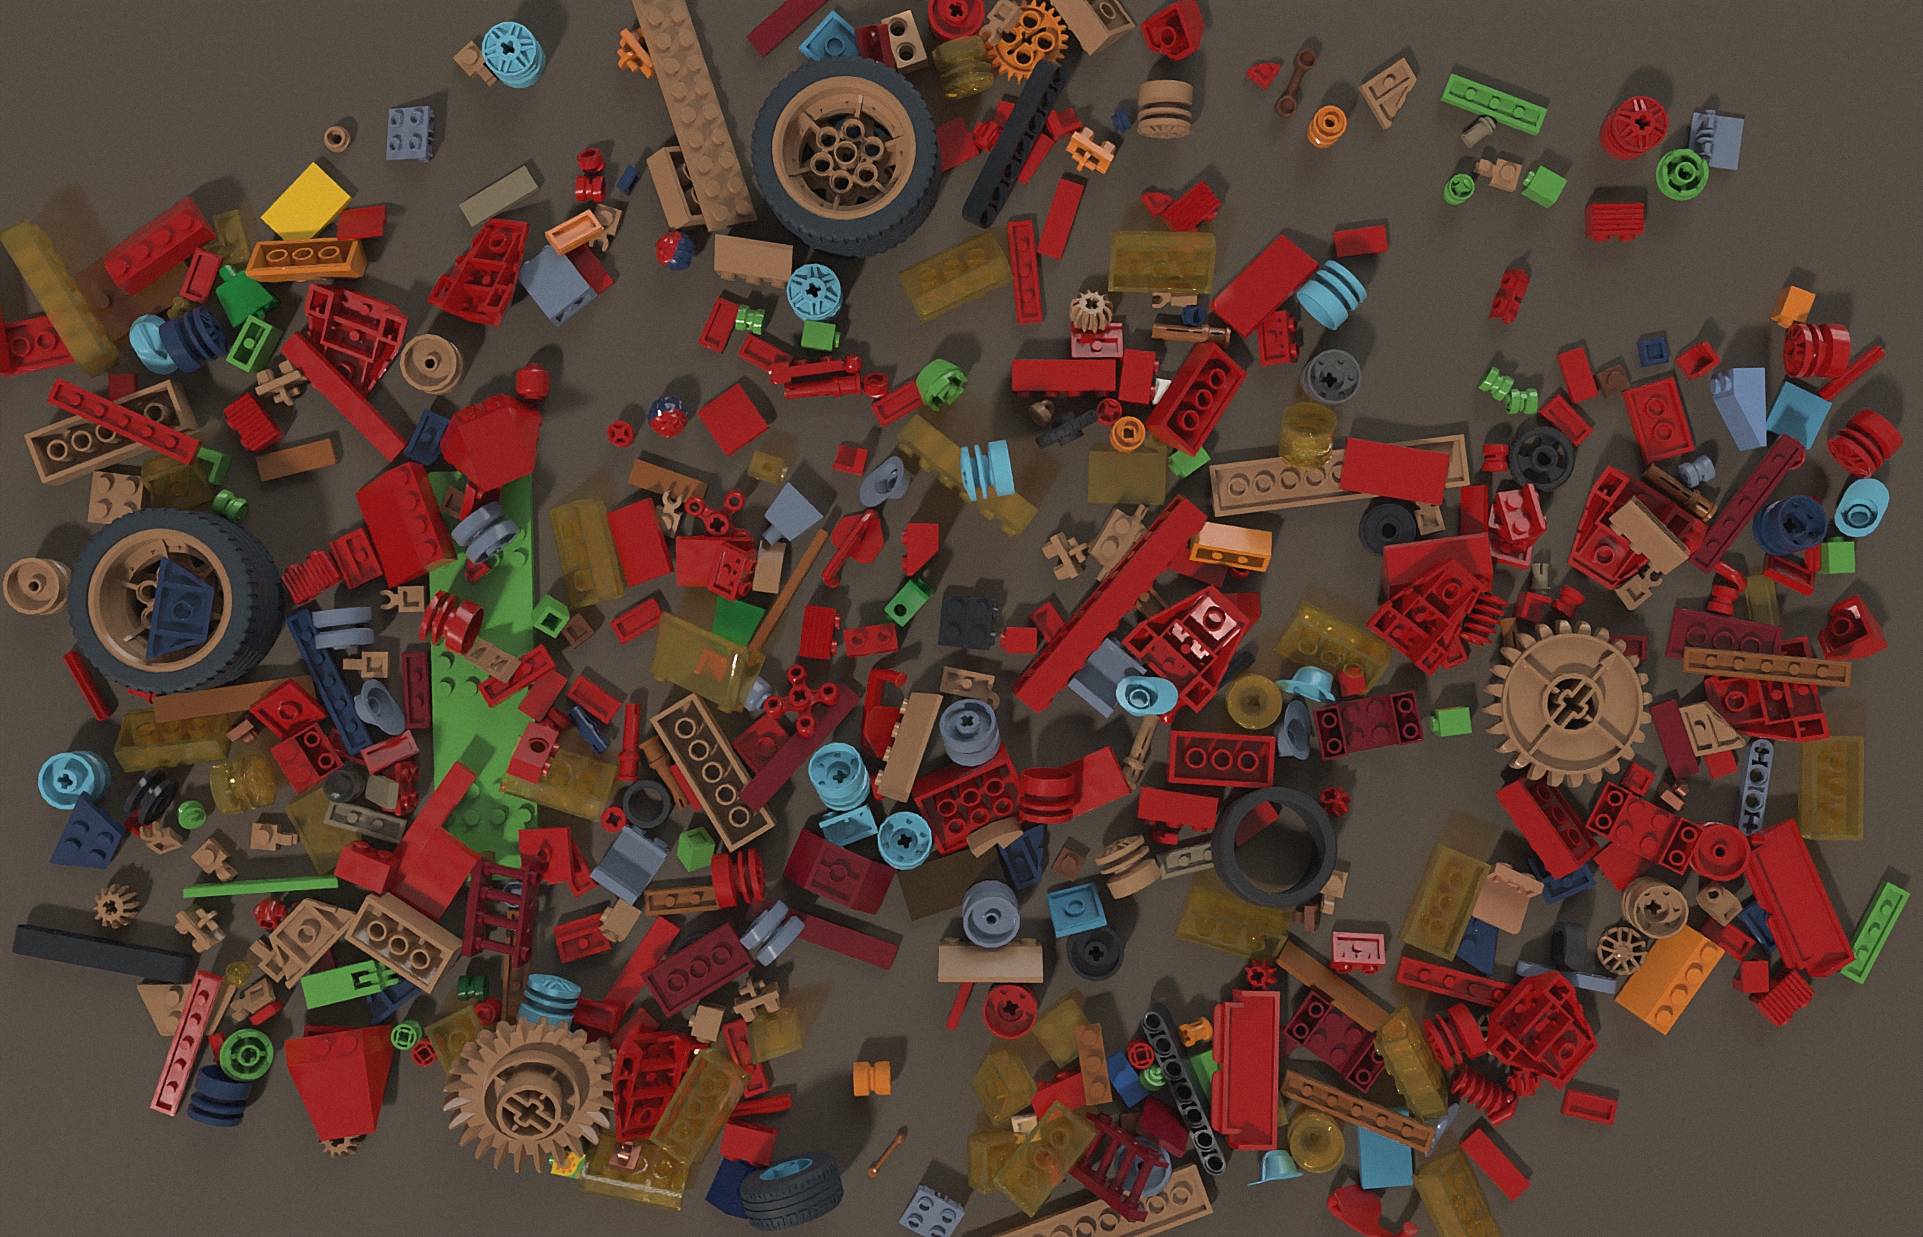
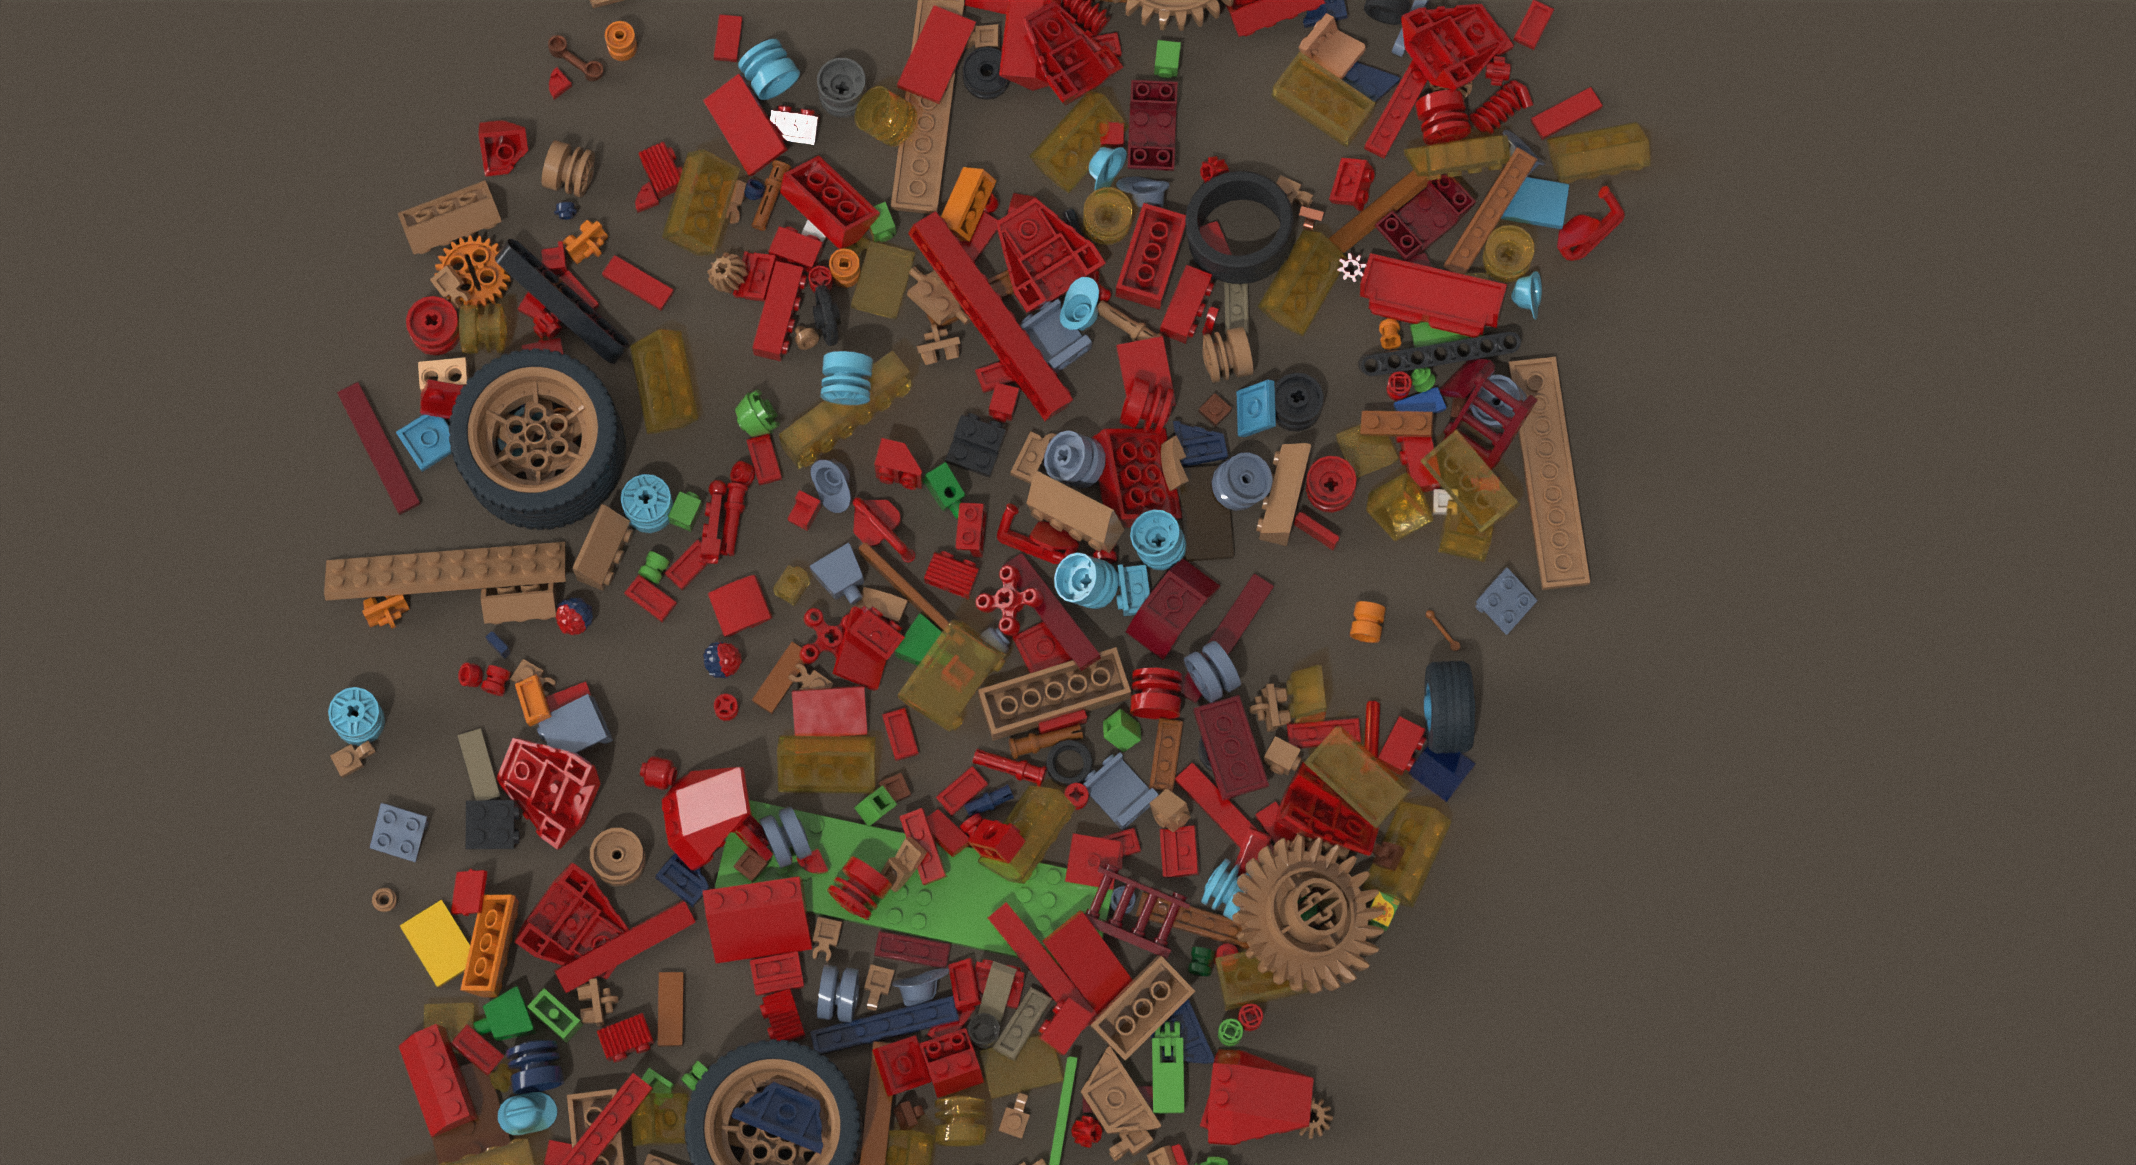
camera: 80 degrees left, 15 degrees down
red tile [1007,219,1043,325] -> none
none -> black plate [465,800,520,849]

